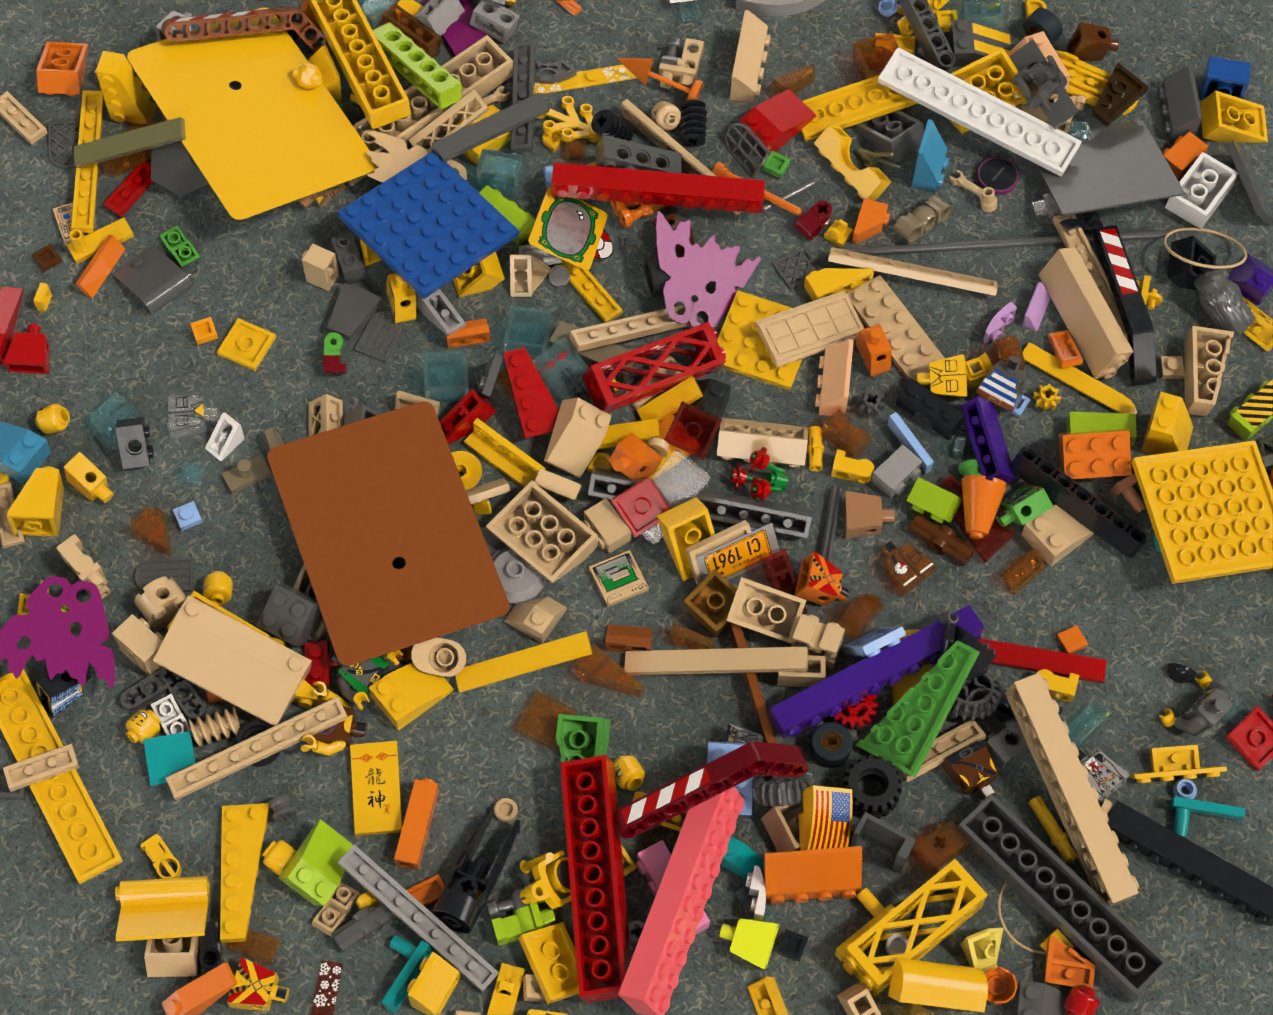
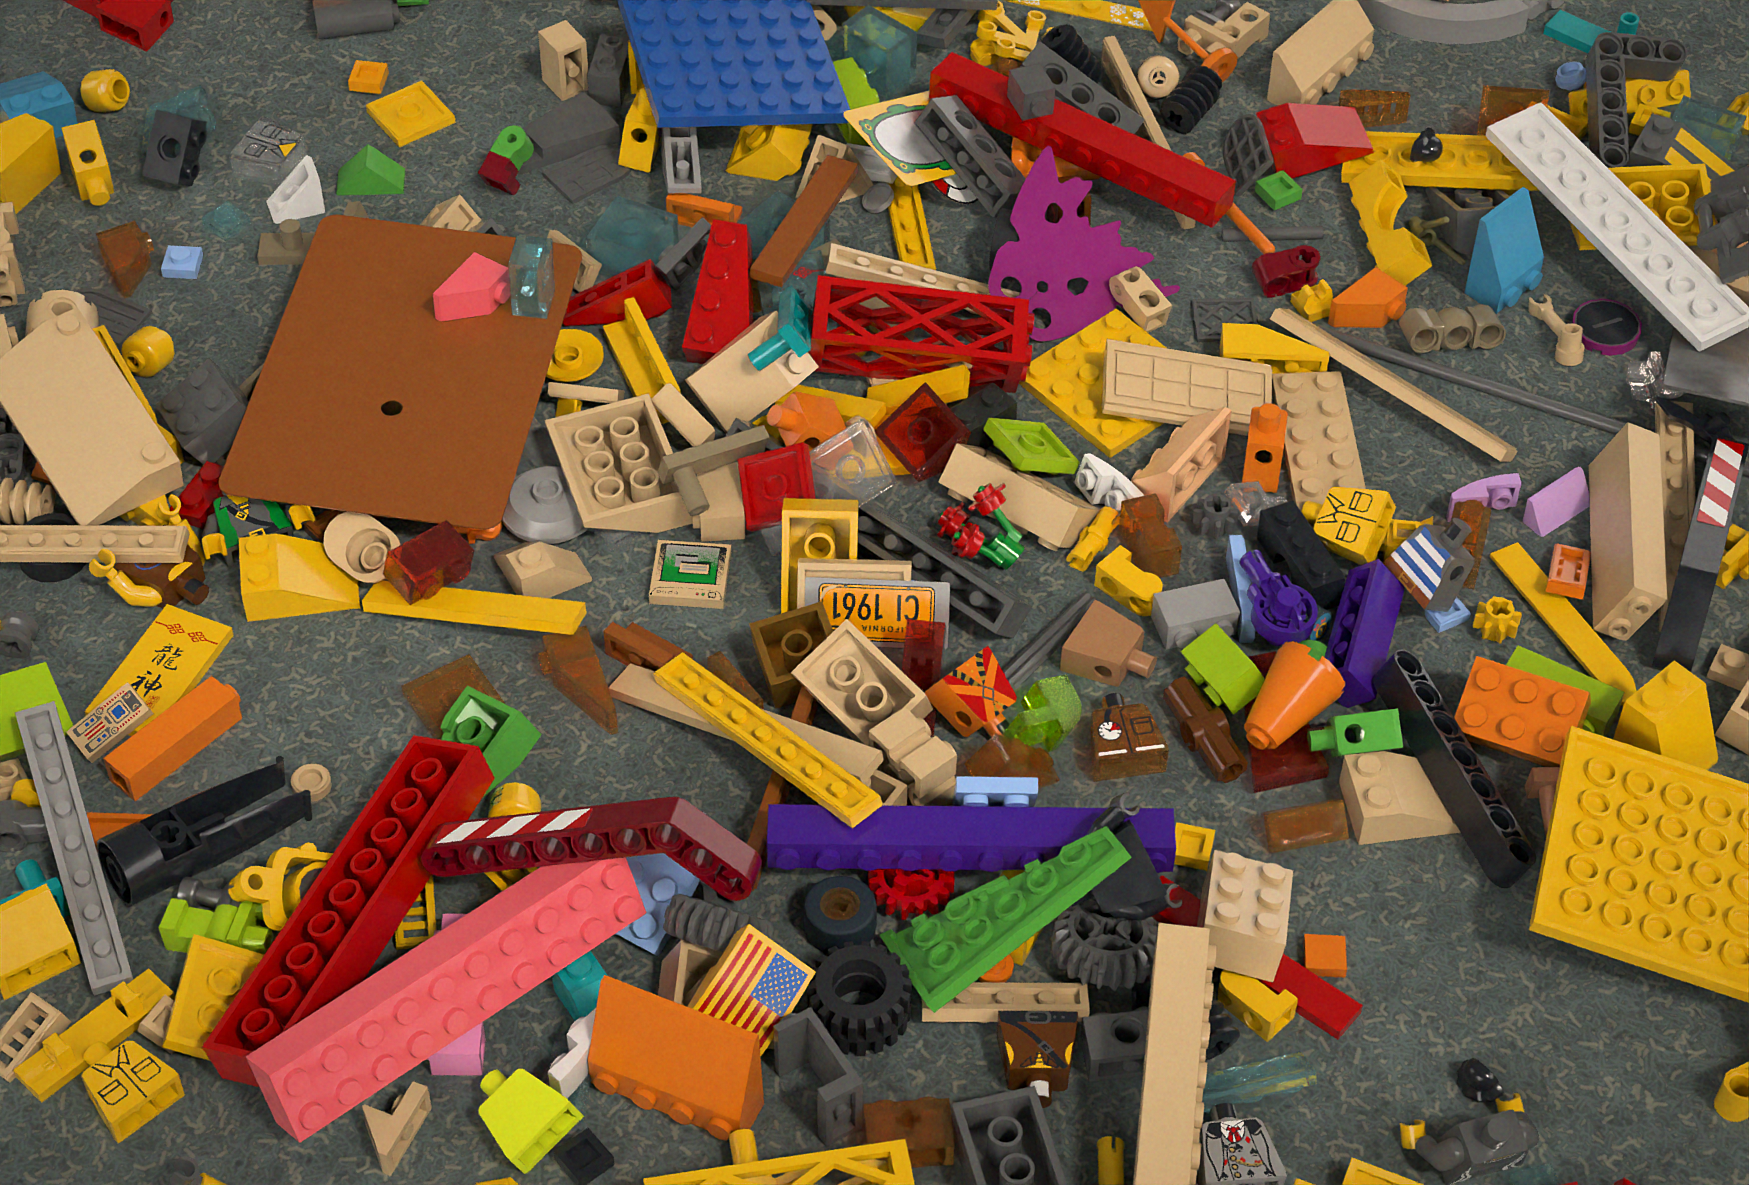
camera: 30 degrees right, 15 degrees down
none -> tan tile [66,682,154,763]
none -> bright green slope [336,144,405,195]
none -> tan slope [362,1081,432,1176]
none -> clear red brick [383,520,475,605]
none -> coral slope [433,252,512,322]
none -> clear light blue brick [508,234,555,319]
none -> yellow tile [653,652,883,828]
none -> dark tan piece [658,425,770,516]
none -> teal piece [748,285,813,371]
none -> dark orange tile [750,155,859,287]
none -> dark grey brick [915,95,1026,218]
none -> lime plate [983,418,1080,475]
none -> clear neon green brick [1003,674,1082,753]
none -> dark grey brick [1007,63,1055,121]
none -> white slope [1074,454,1144,526]
none -> tan leg [1109,266,1172,333]
none -> yellow plate [1174,822,1216,871]
none -> tan brick [1197,850,1293,982]
none -> clear bracket [1224,481,1288,527]
none -> dark purple pin [1239,550,1318,646]
none -> black piece [1410,128,1443,162]

